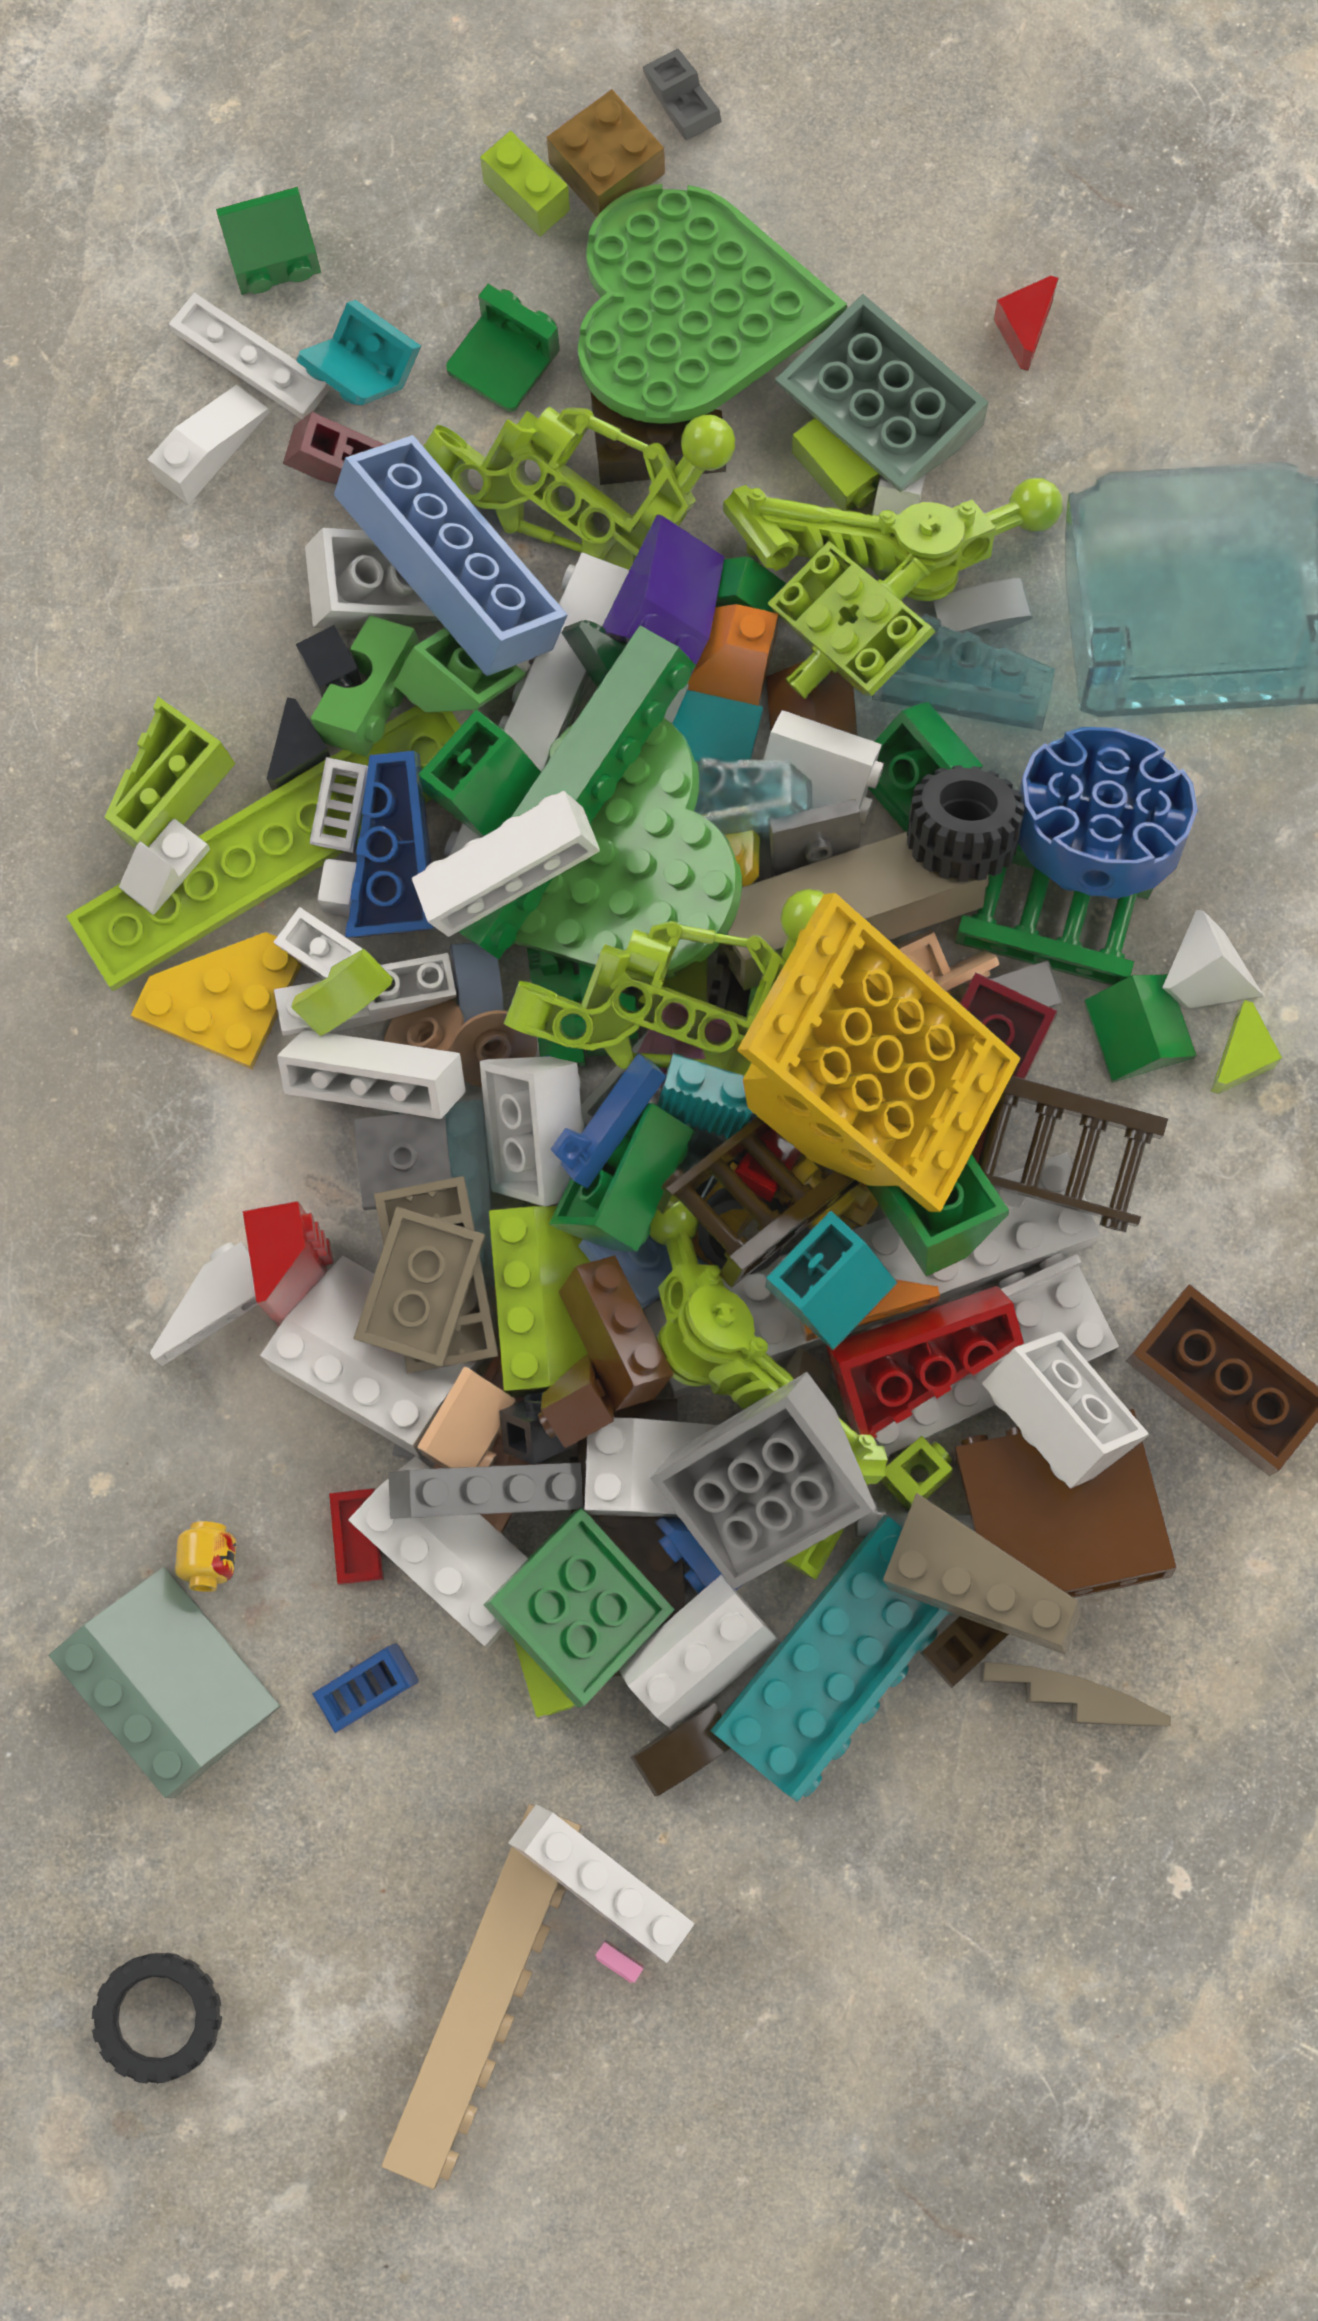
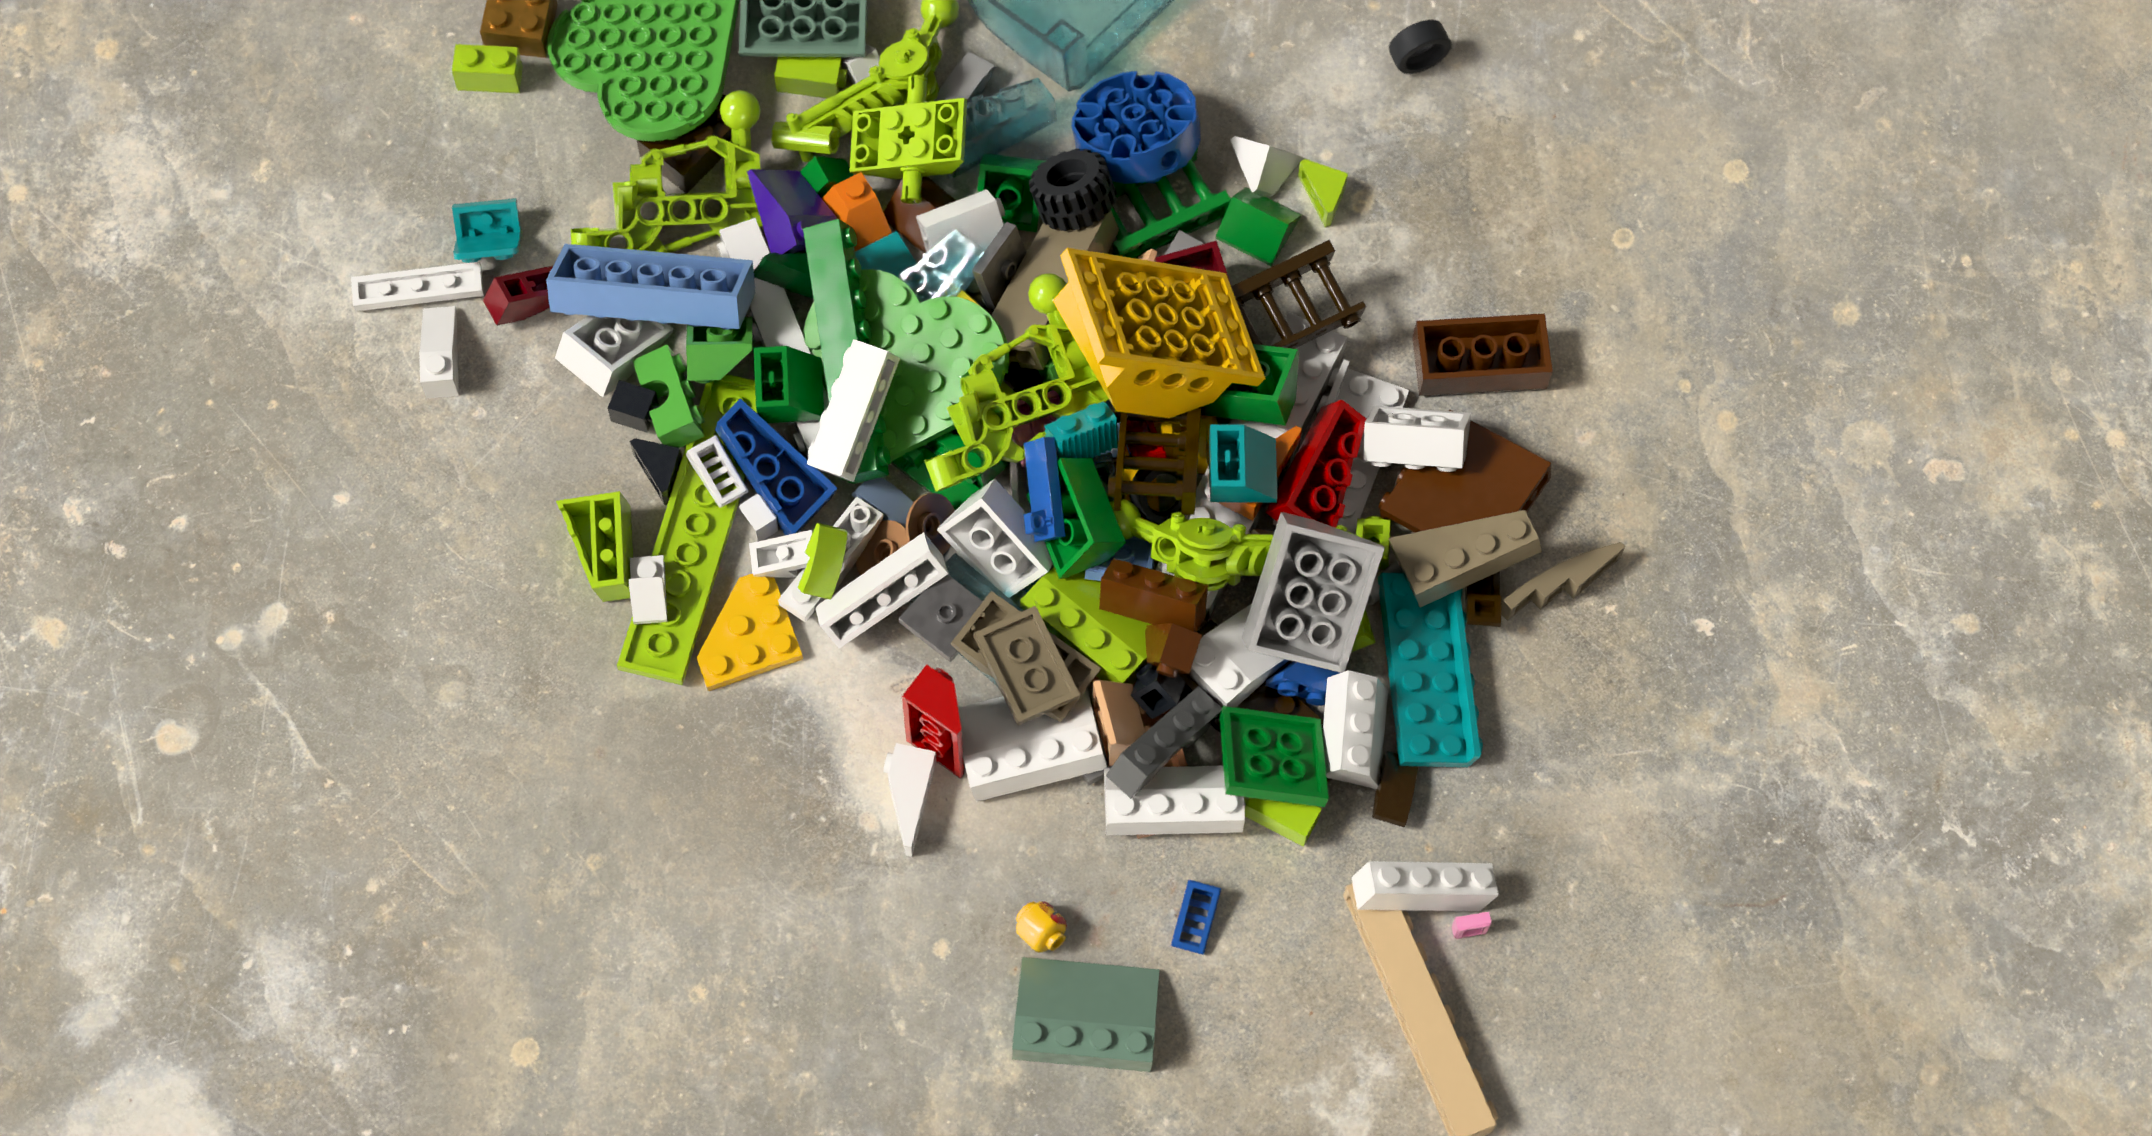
camera: 50 degrees left, 10 degrees down
green slope [216,186,322,295] -> none
red tile [329,1488,384,1585] -> none
green bracket [446,283,560,412] -> none

